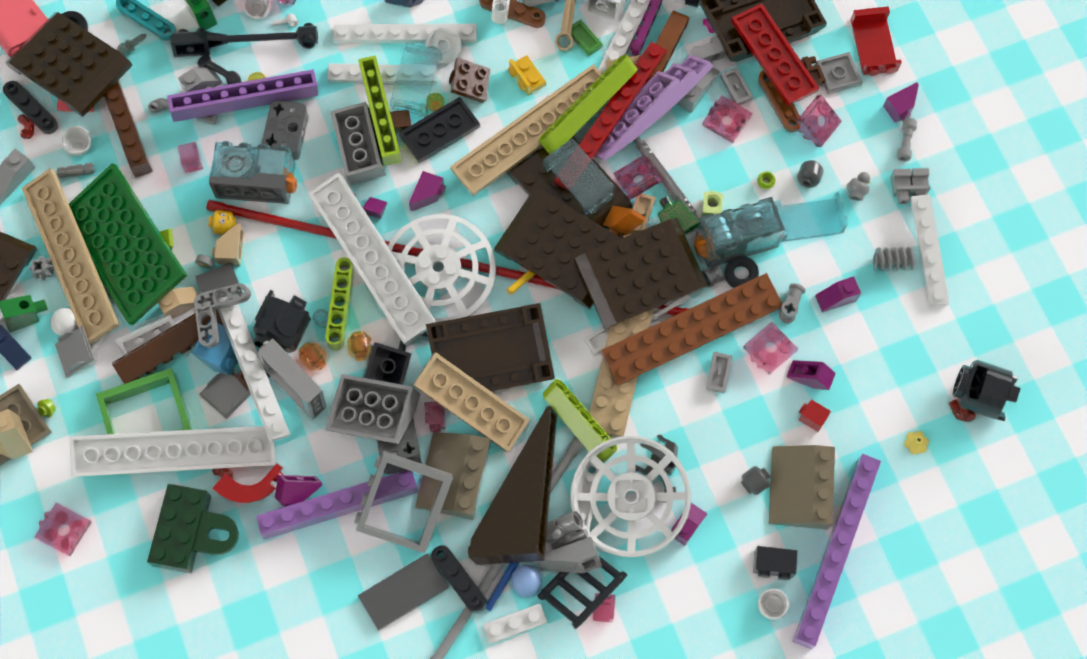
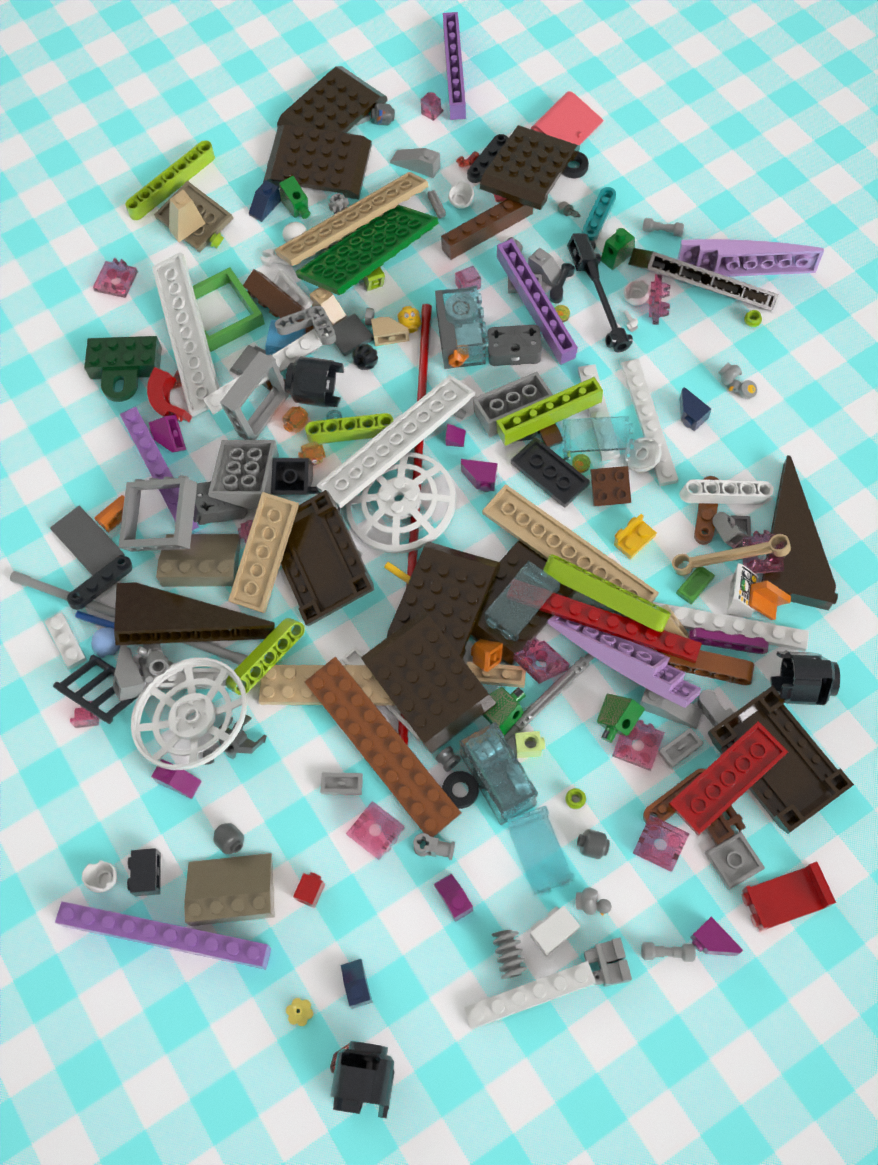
camera: 85 degrees right, 5 degrees down
light grey piece [55,326,95,378] -> none
magenta slope [786,360,836,390] -> none
none -> orange panel [94,495,125,533]
none -> dark blue slope [341,959,373,1009]
none -> black piece [352,344,378,370]
none -> white brick [530,905,581,957]
none -> green torso [597,693,645,743]

